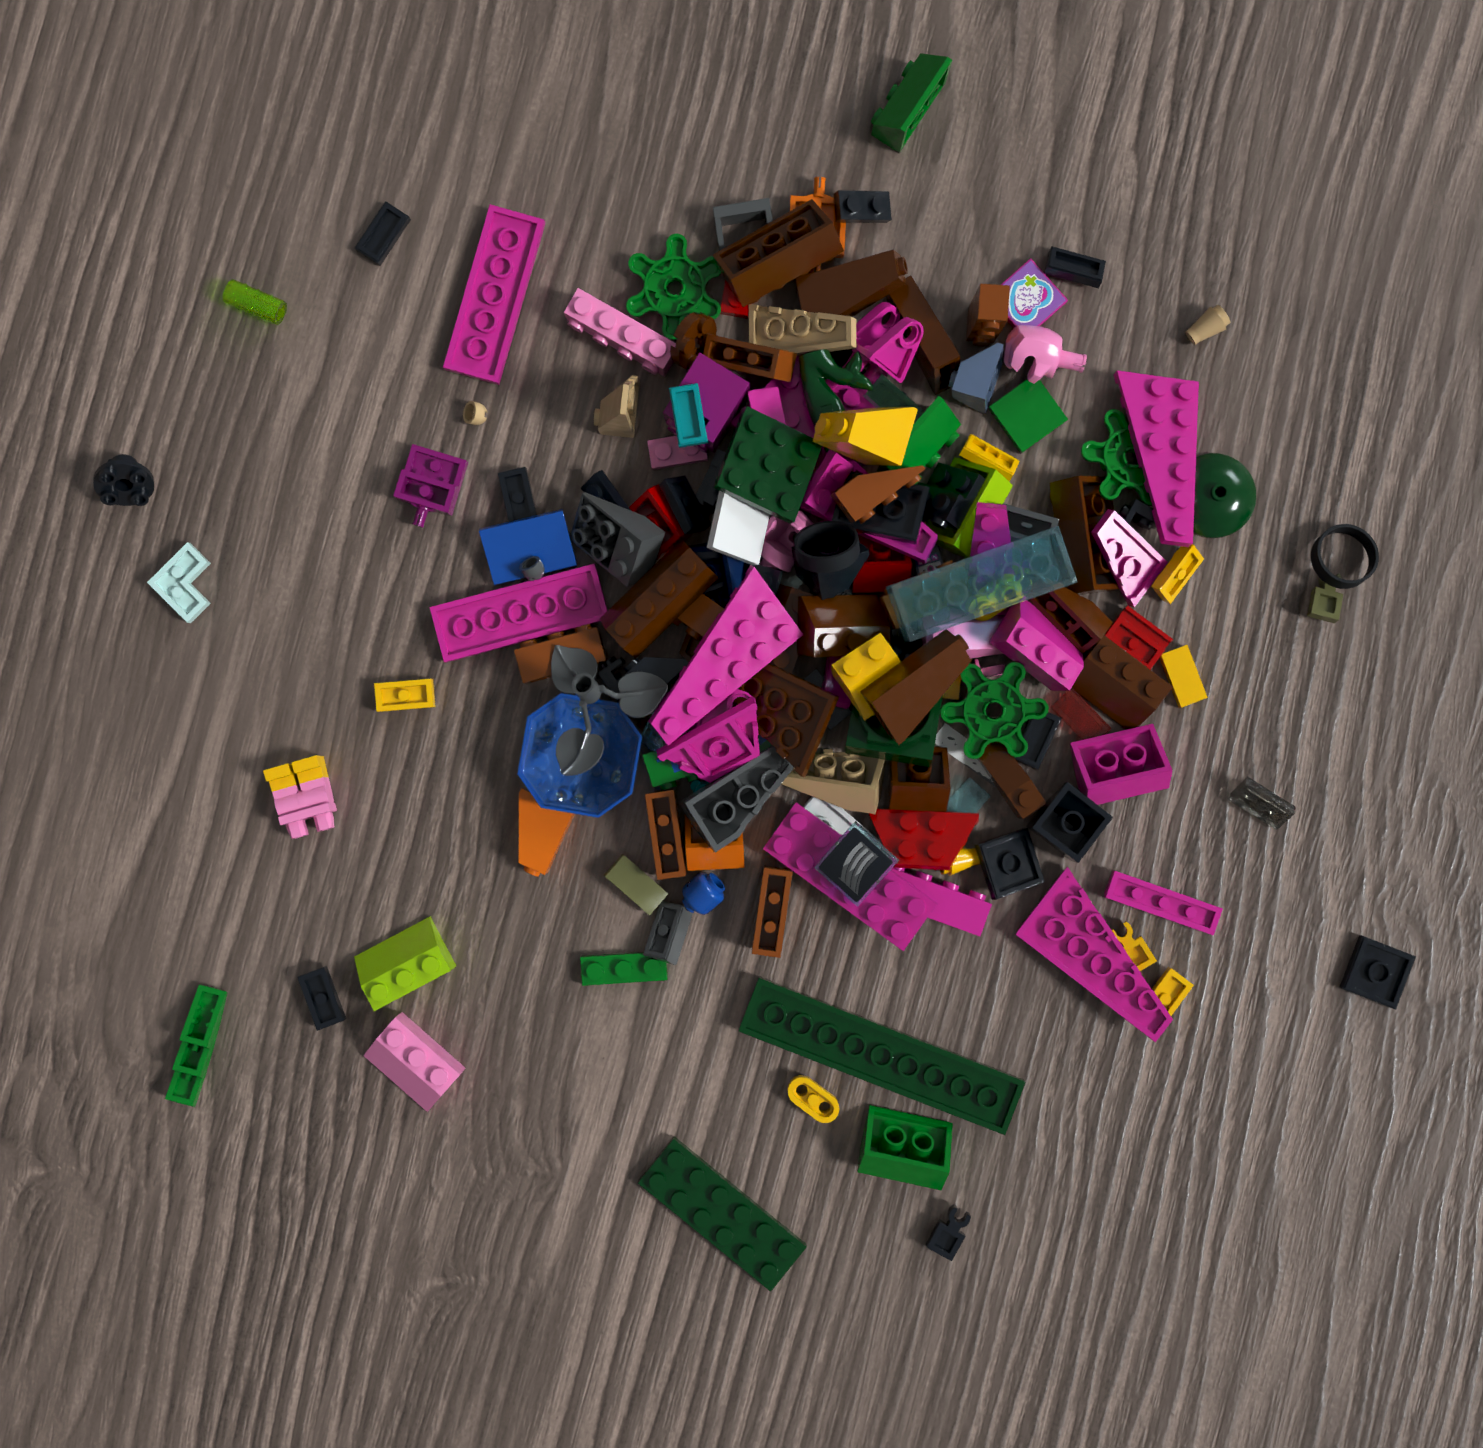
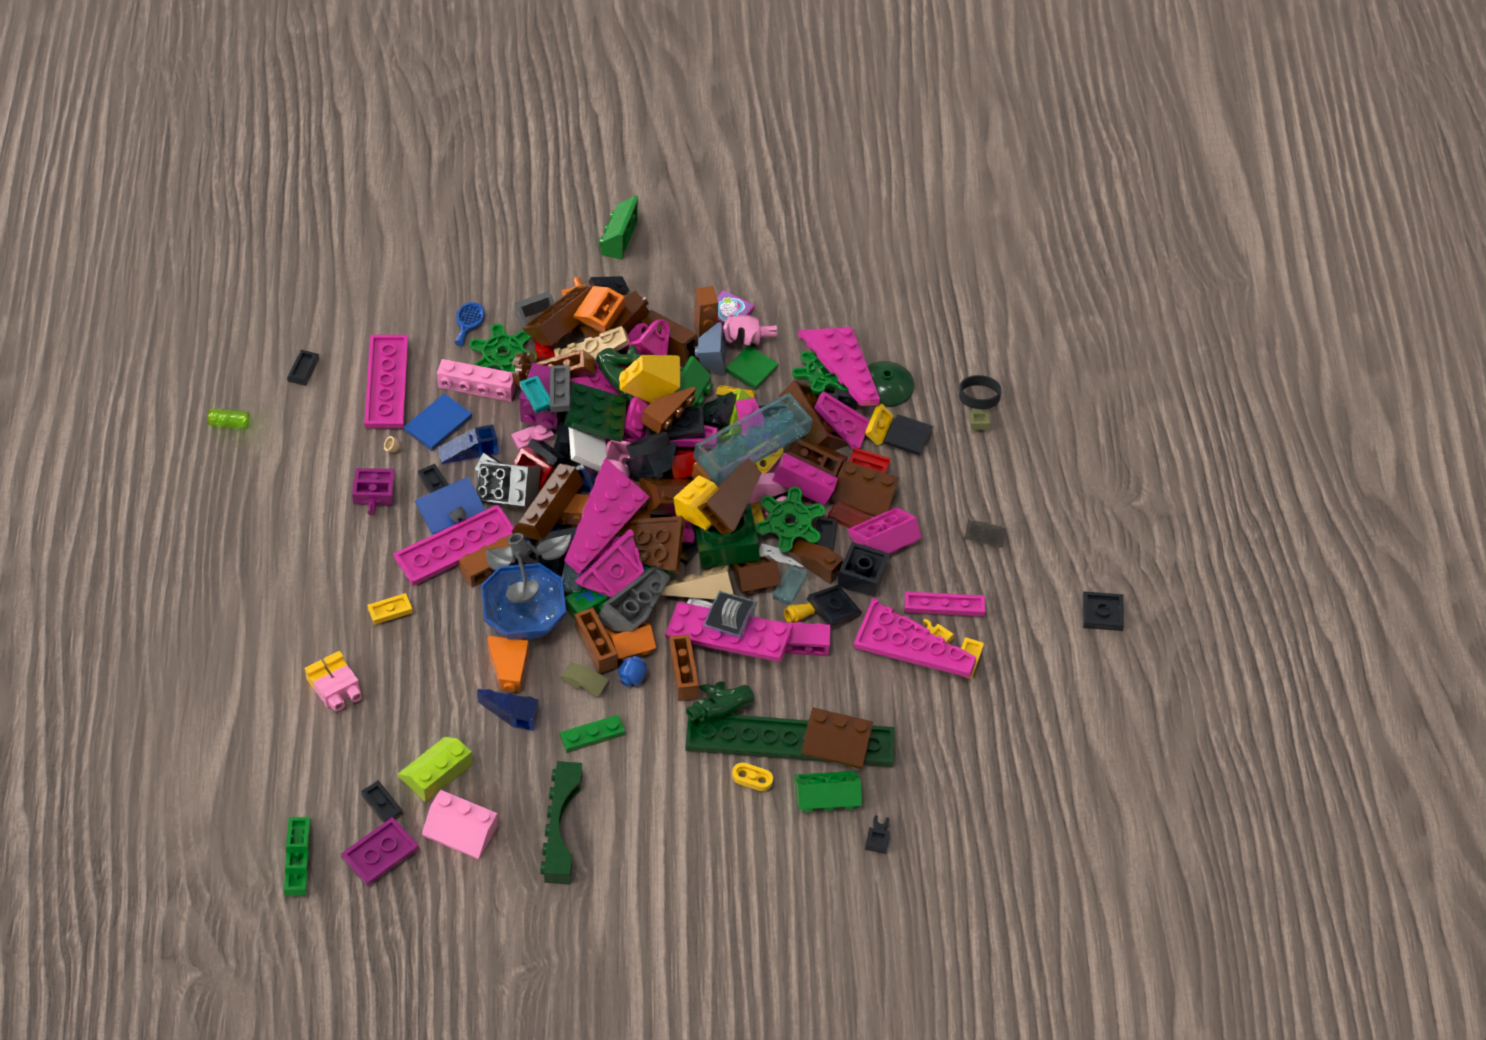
camera: 20 degrees left, 35 degrees down
black plate [93,454,154,506] -> none
light aqua plate [147,542,211,623] -> none
tan wedge [594,375,640,438] -> none
dark green plate [638,1136,807,1292] -> none
dark grey slope [643,901,693,965] -> none
red wing [868,809,979,870] -> none
black tile [1044,246,1106,289] -> none
yellow tile [1160,645,1208,708] -> none
tan cone [1185,305,1231,345] -> none
none -> magenta plate [341,817,419,887]
none -> blue tile [404,393,472,451]
none -> clear blue slope [437,424,498,464]
none -> blue piece [455,302,485,346]
none -> clear blue slope [477,689,539,731]
none -> dark green arch [540,761,582,885]
none -> dark grey plate [550,365,570,412]
none -> orange slope [573,286,625,333]
none -> dark green piece [686,681,754,721]
none -> reddish brown slope [801,707,873,769]
none -> black slope [884,414,933,456]

